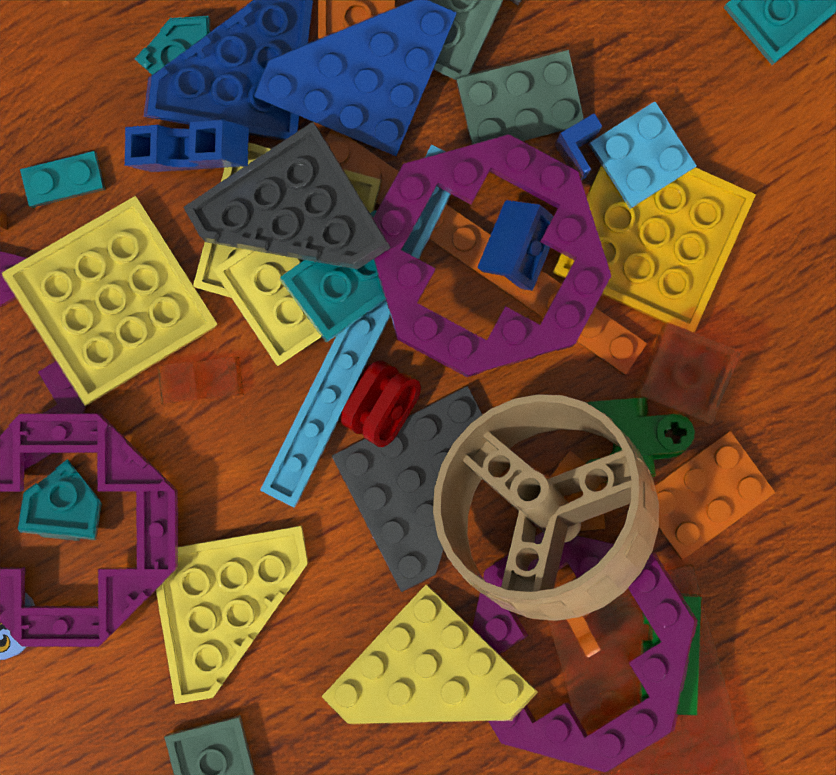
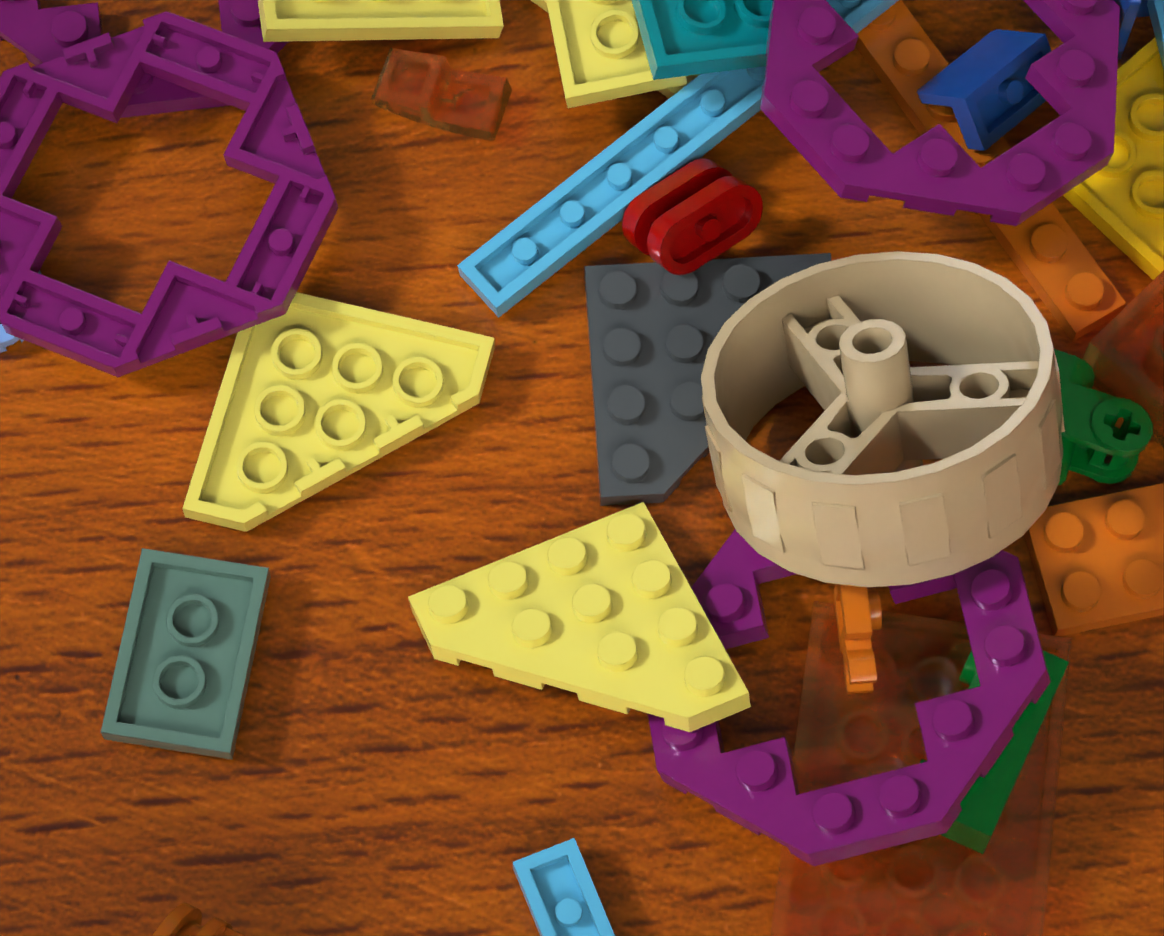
camera: 25 degrees right, 20 degrees down
teal plate [18,459,102,541] -> none

